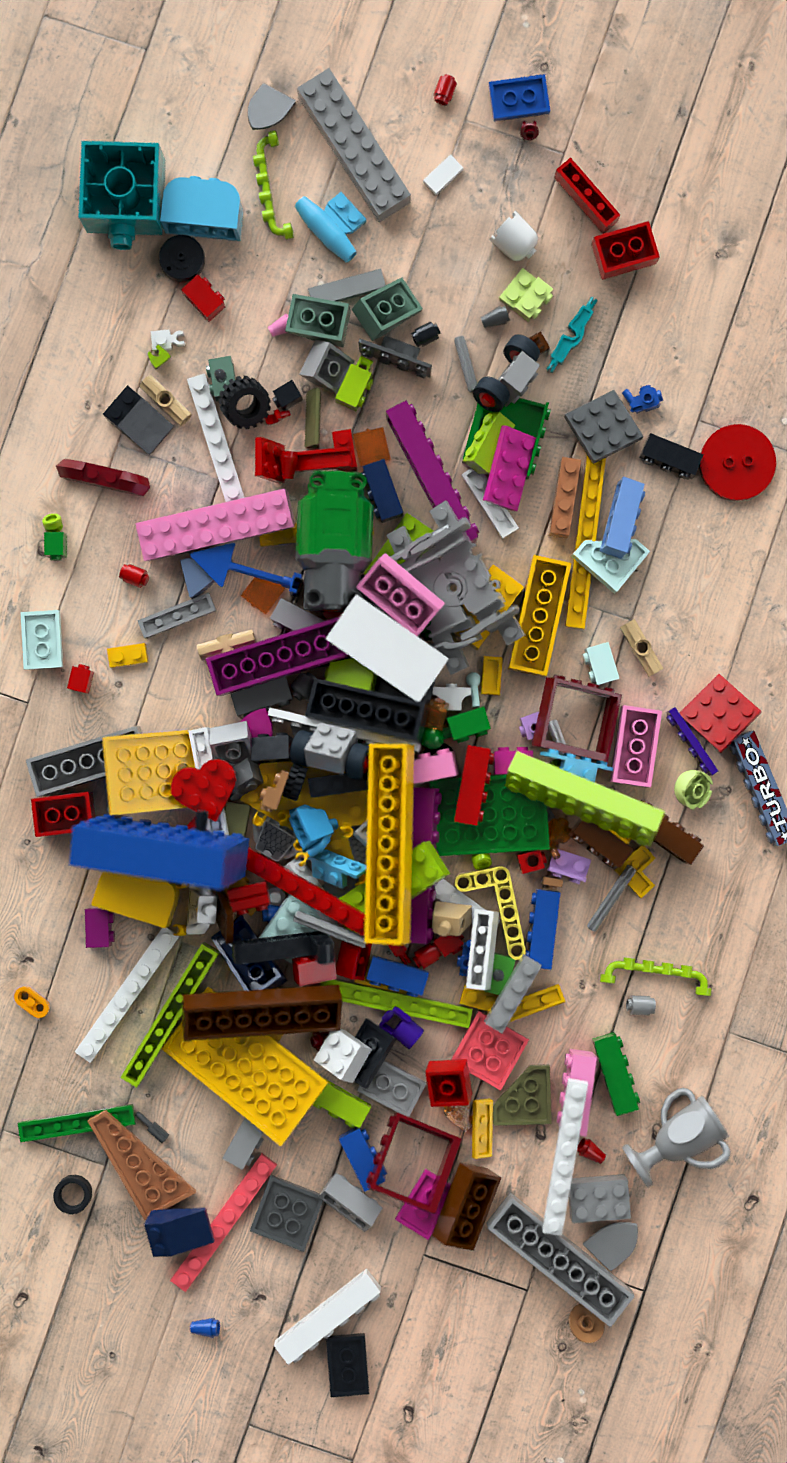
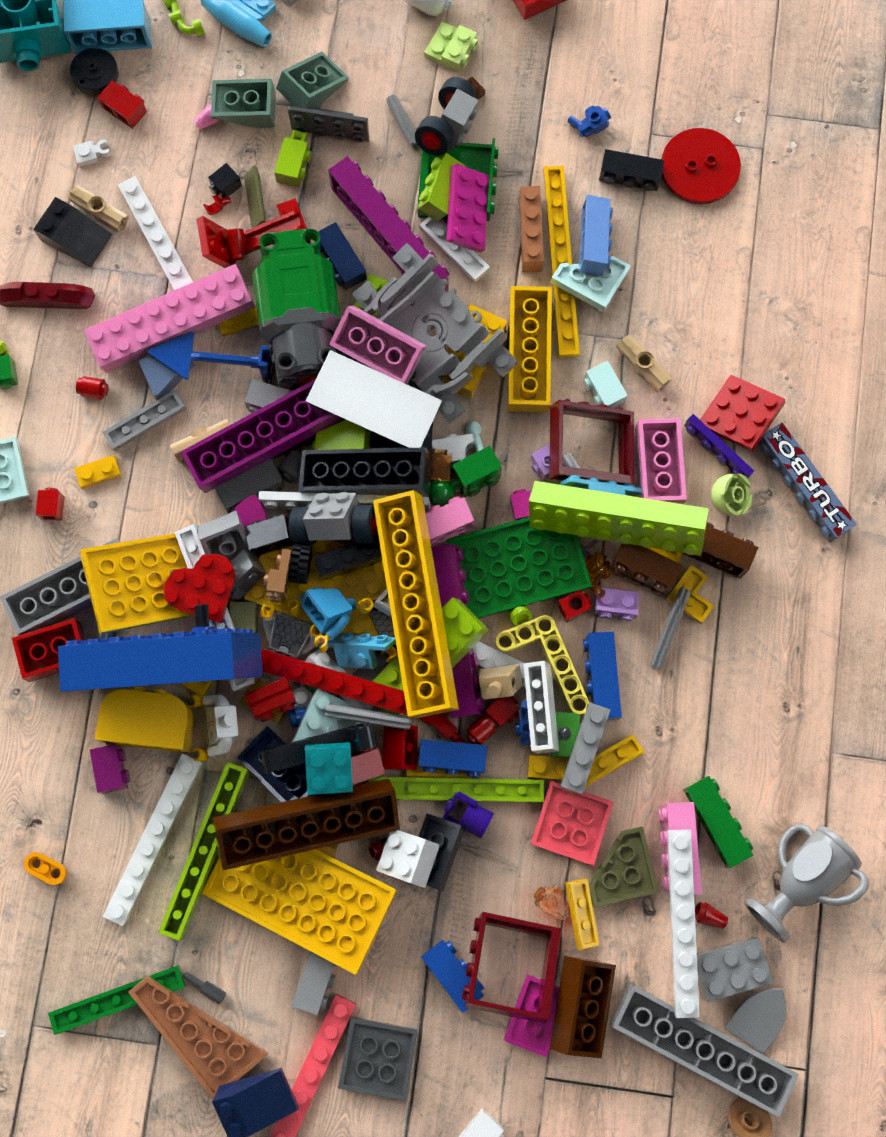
camera: 15 degrees left, 10 degrees down
black tyre [53,1174,92,1215] -> none
lime tile [148,345,171,369] -> none
sand green piece [206,356,236,401] -> none
reddish brown tile [216,889,234,944] -> none
black tyre [219,376,271,429] -> none
clear orange piece [241,569,286,615] -> none
light grey slope [300,340,355,394] -> none
light grey tile [308,269,386,302] -> none
lime brick [313,1078,371,1128] -> none
light grey brick [318,1173,382,1232] -> none
clear orange piece [353,427,391,467] -> none
light grey plate [357,1060,427,1117] -> none
black brick [411,321,441,347] -> none
red brick [425,1059,473,1107] -> none
red brick [454,745,494,826] -> none
dark grey cone [481,306,510,328] -> none
yellow tile [481,656,503,696] -> none
medium nougat plate [541,876,563,890] -> none
teal piece [546,297,598,373] -> none
dark grey plate [564,390,643,464] -> none
lime bar [600,957,712,996] -> none
light grey brick [626,995,656,1015] -> none
none -> teal brick [305,742,353,795]

